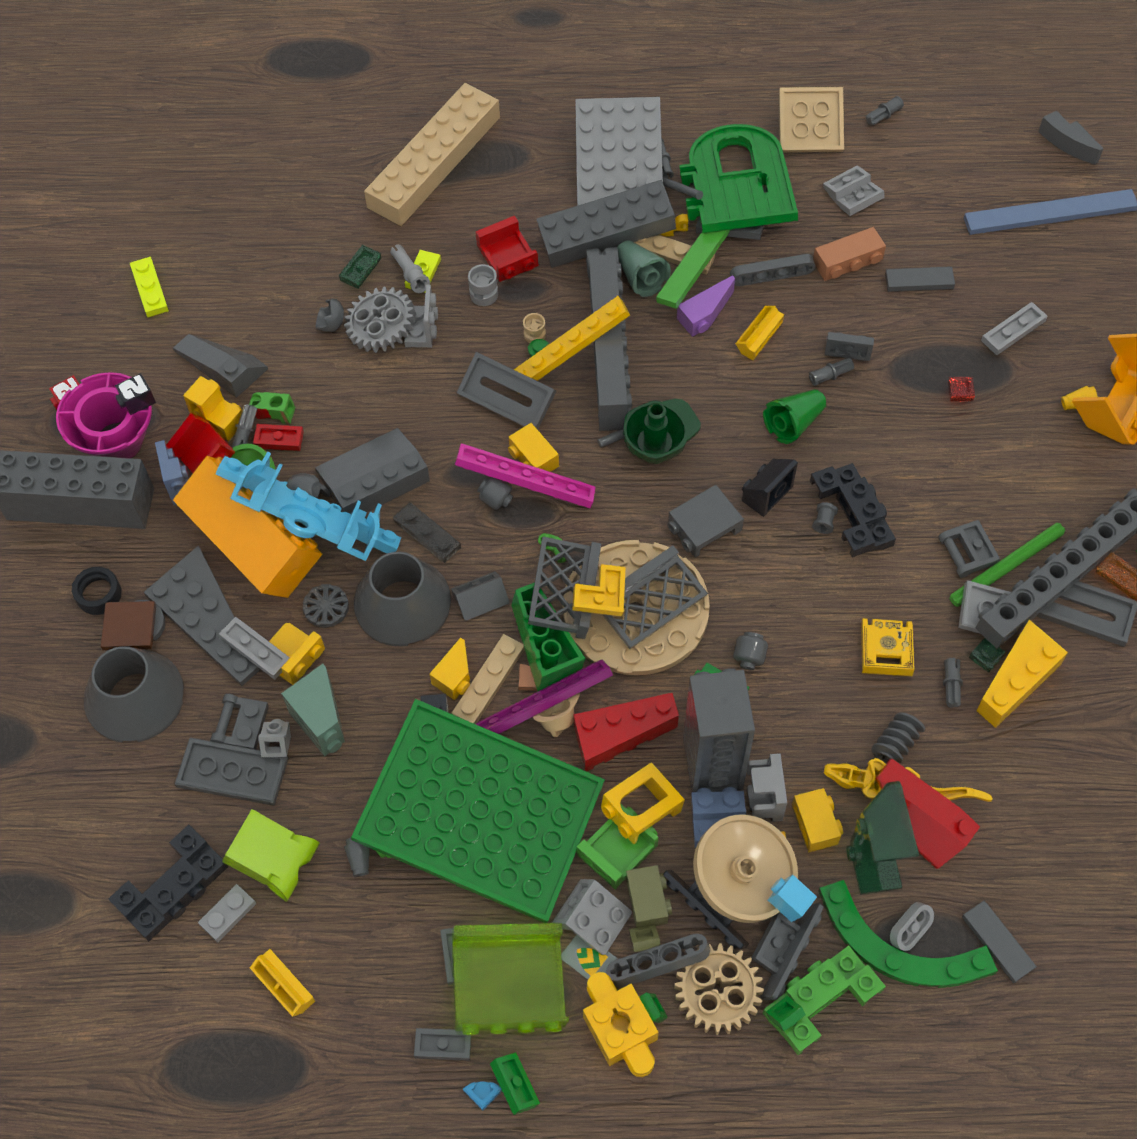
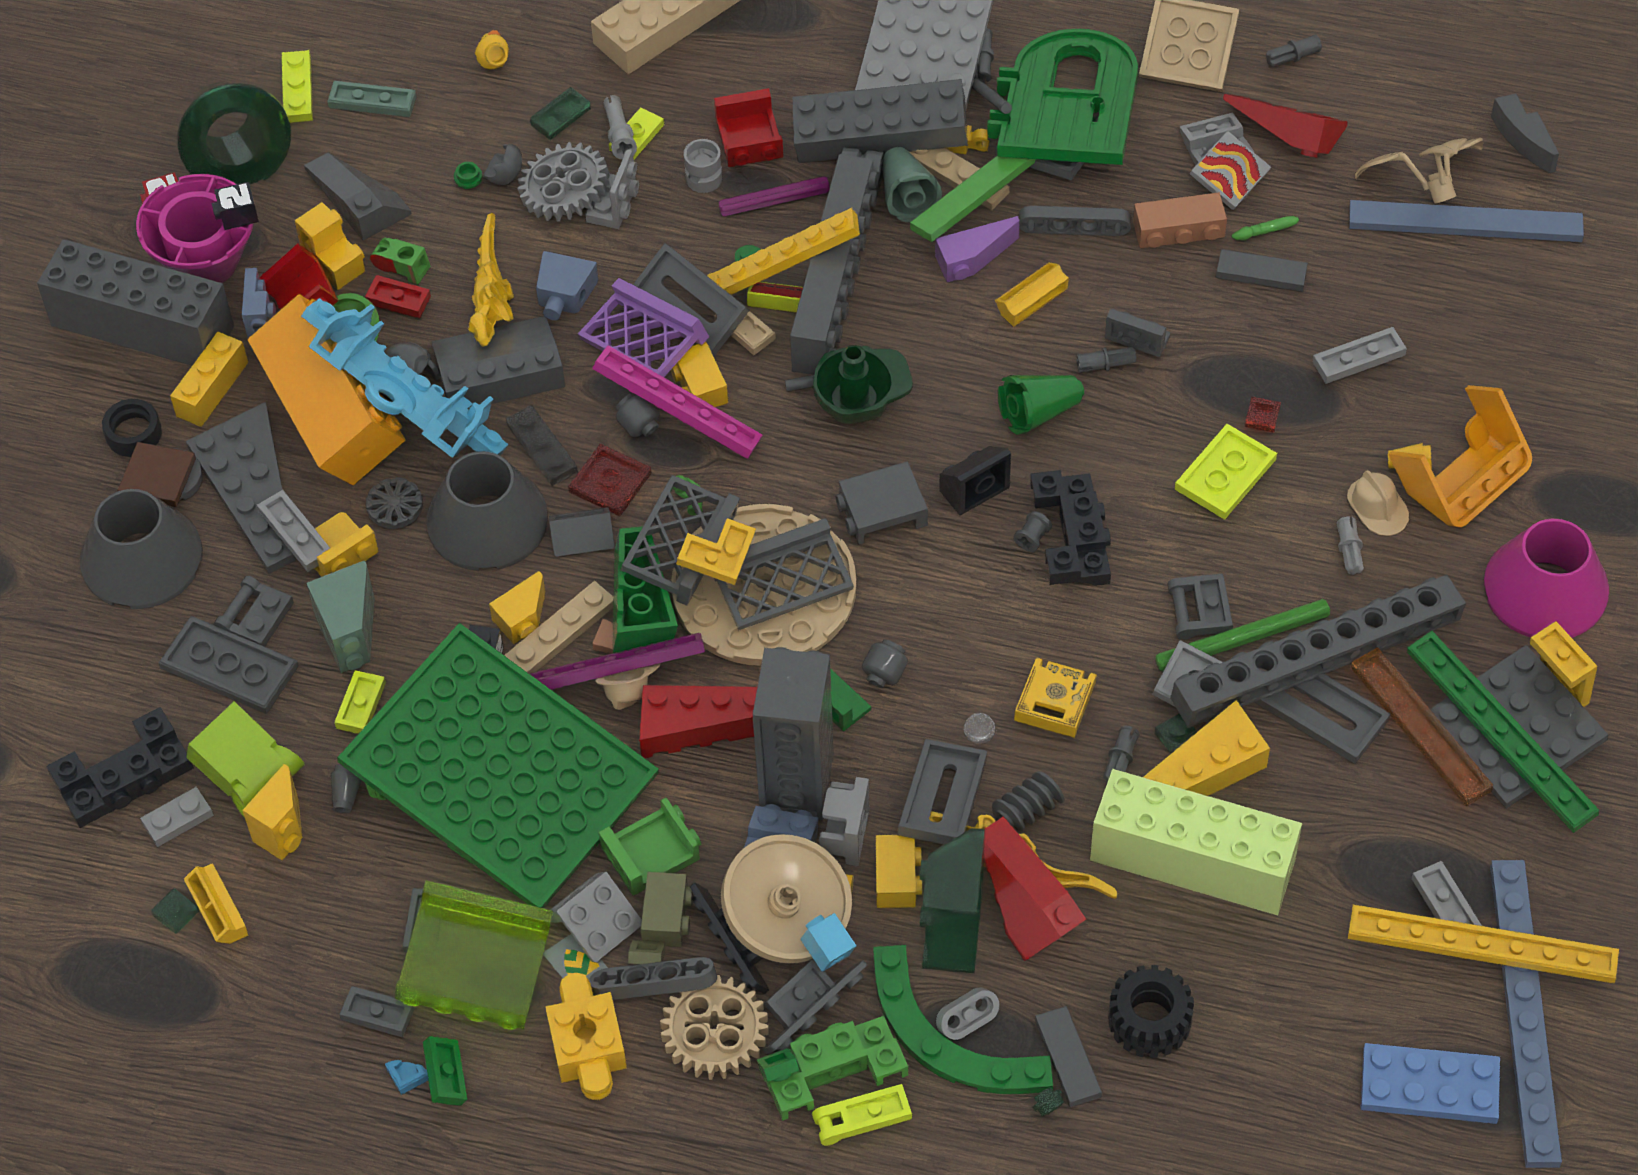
camera: 15 degrees right, 5 degrees down
dark grey axle [231,404,257,448] -> none
light grey brick [258,719,291,757] -> none
tan wheel [523,313,546,343] -> none
yellow panel [601,762,685,844] -> none
green tile [639,992,667,1023] -> none
none -> clear green plate [151,888,199,934]
none -> yellow brick [170,332,248,427]
none -> clear green cone [177,82,291,185]
none -> yellow slope [242,764,303,860]
none -> sand green tile [327,81,416,117]
none -> neon yellow plate [334,670,386,734]
none -> green plate [454,162,483,189]
none -> yellow animal [468,213,514,347]
none -> yellow animal [475,30,509,69]
none -> sand blue torso [536,251,598,320]
none -> clear red tile [568,443,652,516]
none -> medium lavender fence [578,278,709,377]
none -> tan plate [714,311,776,355]
none -> magenta axle [719,176,830,217]
none -> neon yellow slope [747,282,803,312]
none -> neon yellow plate [812,1084,912,1146]
none -> dark grey piece [898,739,988,848]
none -> clear plate [964,713,995,744]
none -> clear green plate [1032,1087,1065,1117]
none -> yellowish green brick [1090,769,1302,915]
none -> black tyre [1108,965,1194,1058]
none -> neon yellow plate [1175,424,1277,520]
none -> slope [1189,131,1271,210]
none -> red wedge [1223,94,1348,158]
none -> bright green piece [1232,216,1299,240]
none -> light grey axle [1337,516,1364,575]
none -> tan piece [1347,470,1409,536]
none -> tan plant [1355,138,1484,204]

